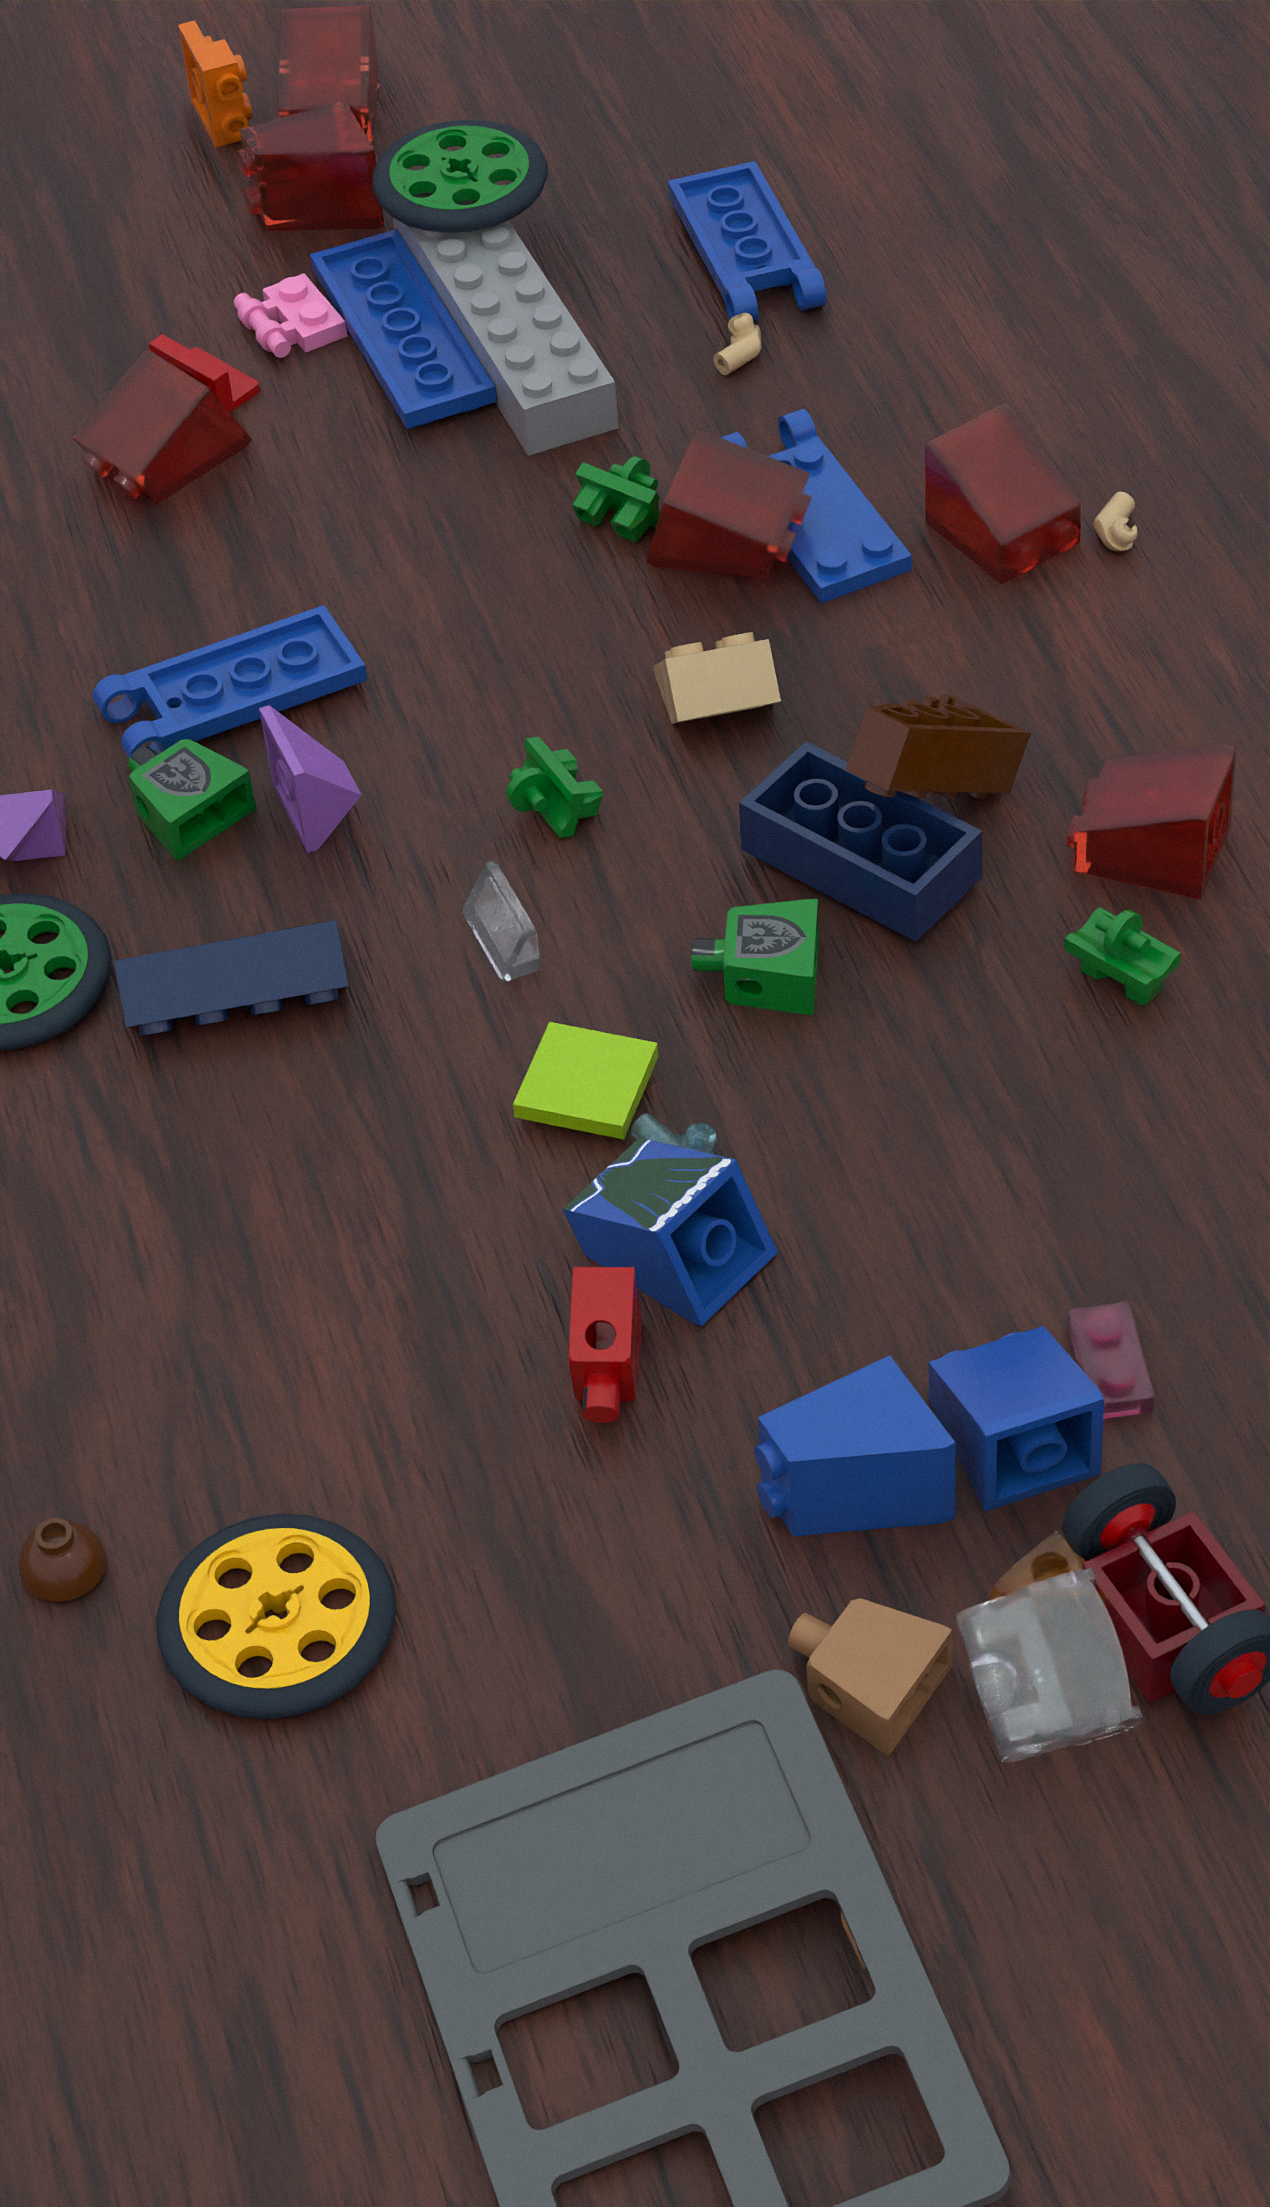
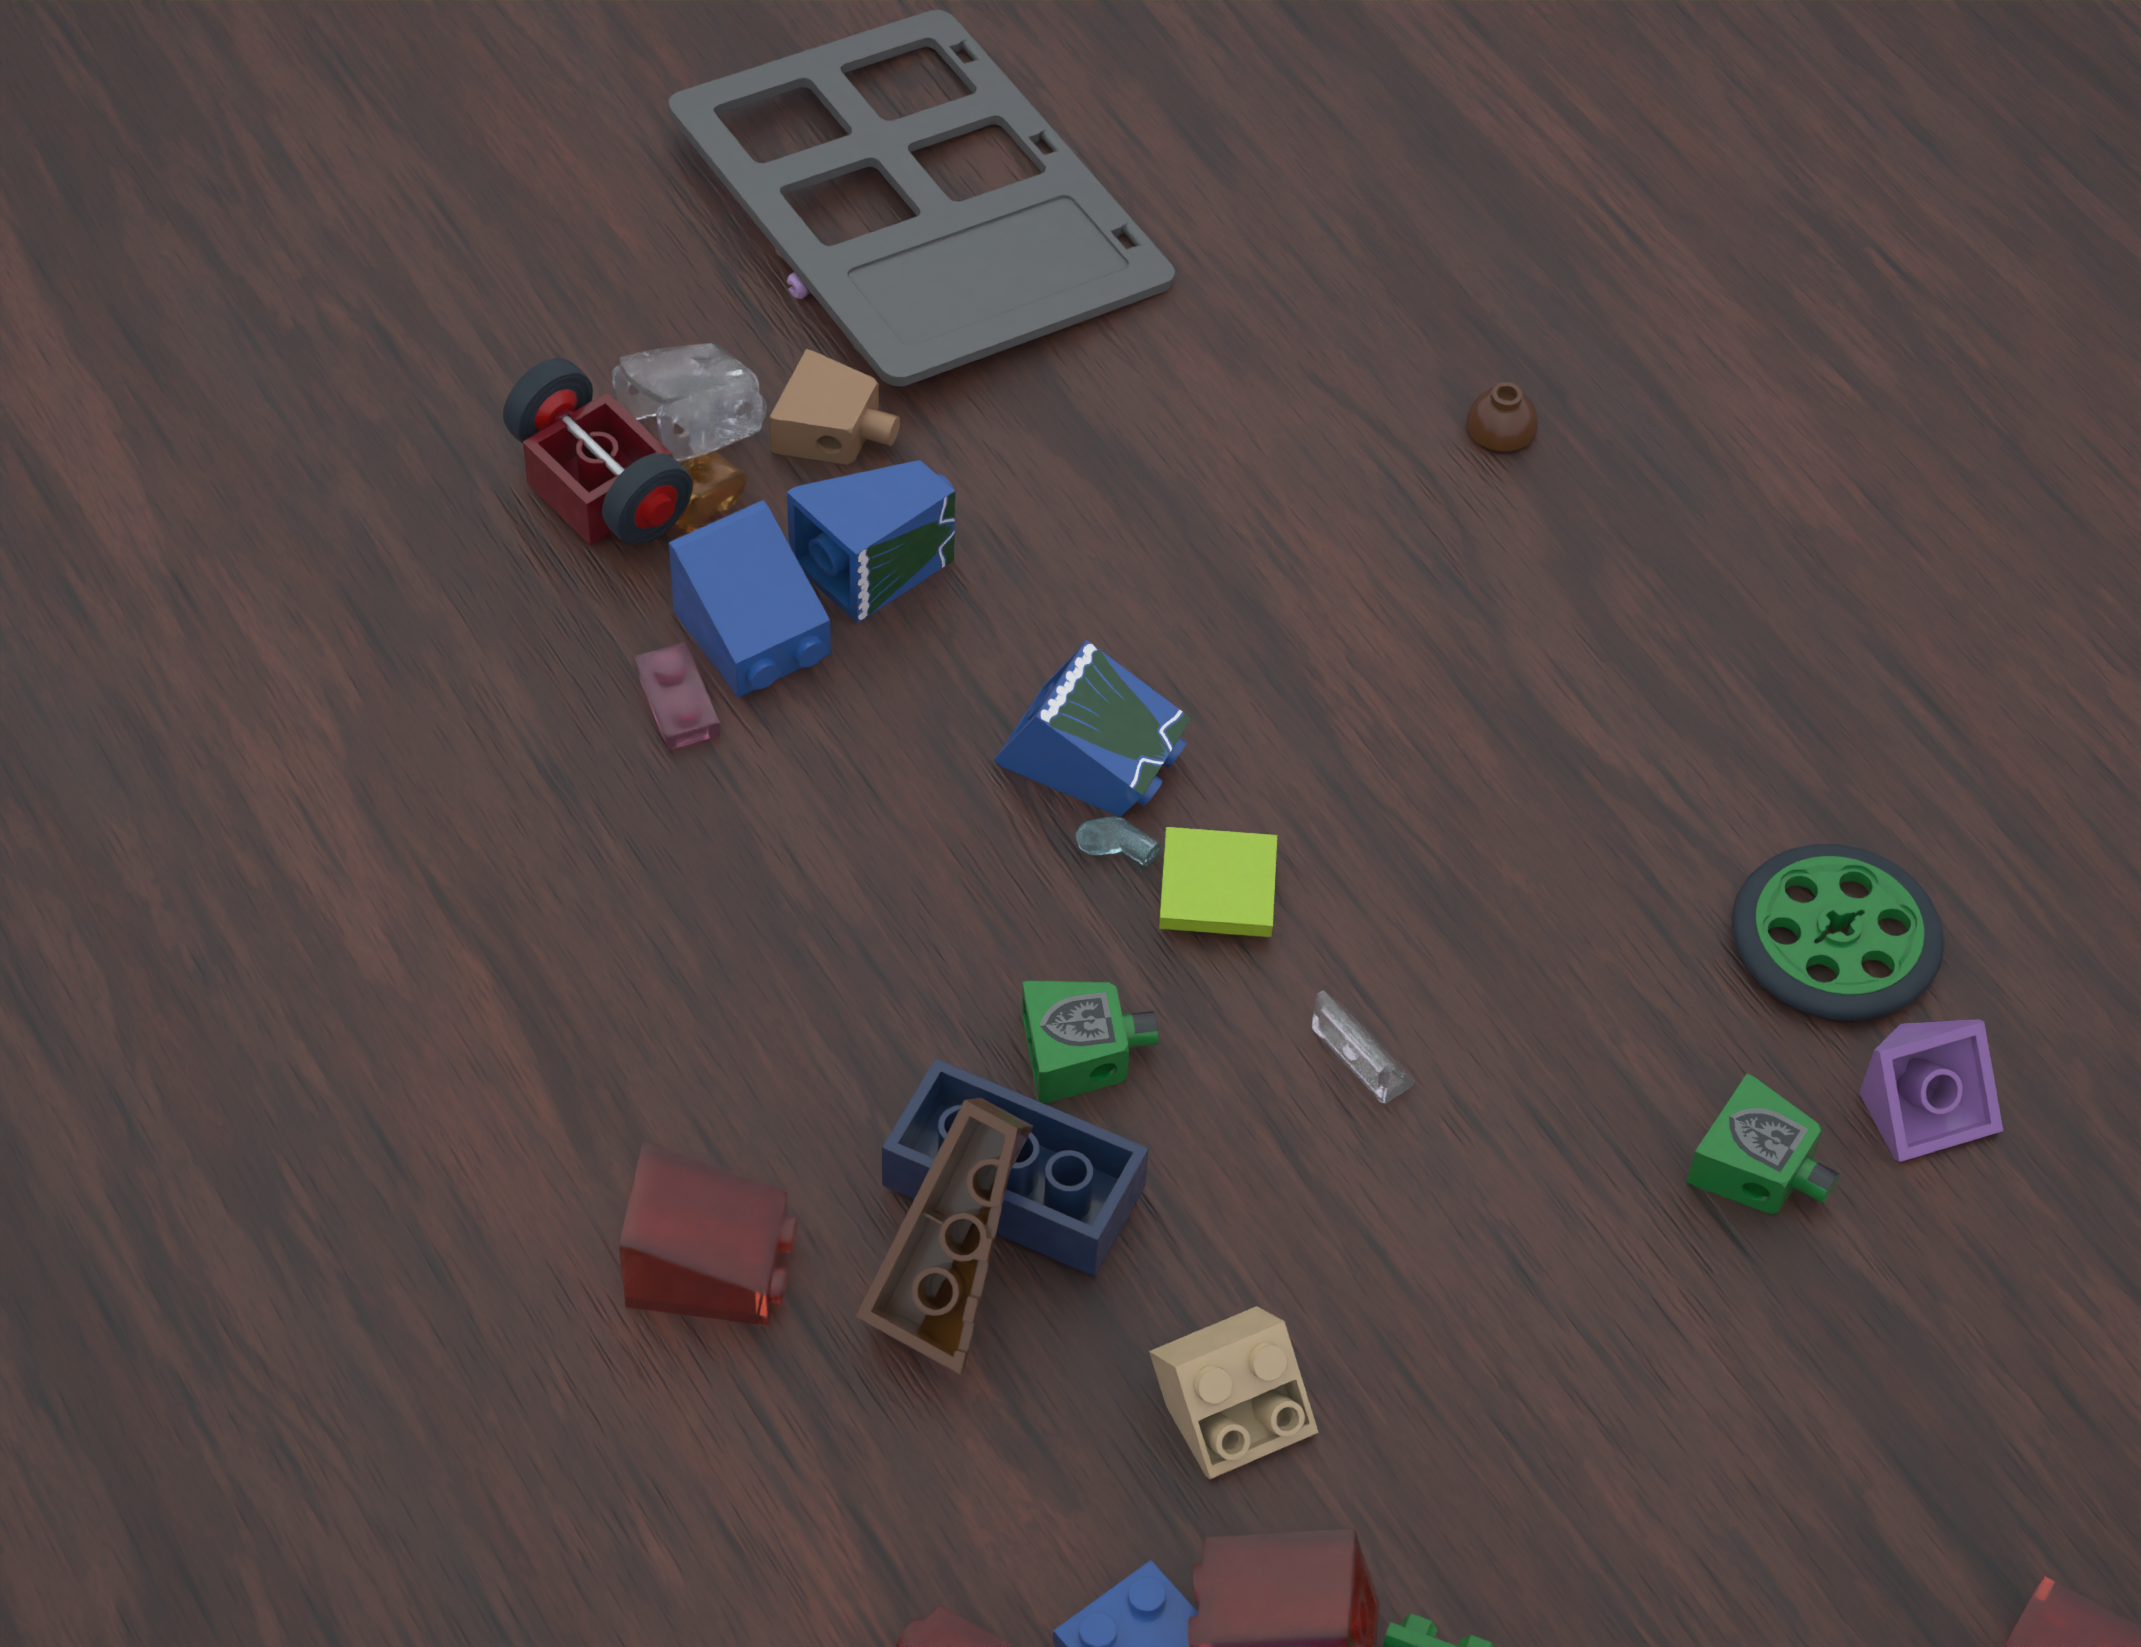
camera: 160 degrees right, 5 degrees up
blue hinge [93,605,367,759] -> none
dark blue wedge [114,920,349,1036] -> none
wedge [156,1513,397,1720] -> none
medium lavender slope [259,705,362,853] -> none
green hips [506,737,603,838] -> none
red torso [569,1267,642,1423] -> none
green hips [1064,907,1181,1005] -> none

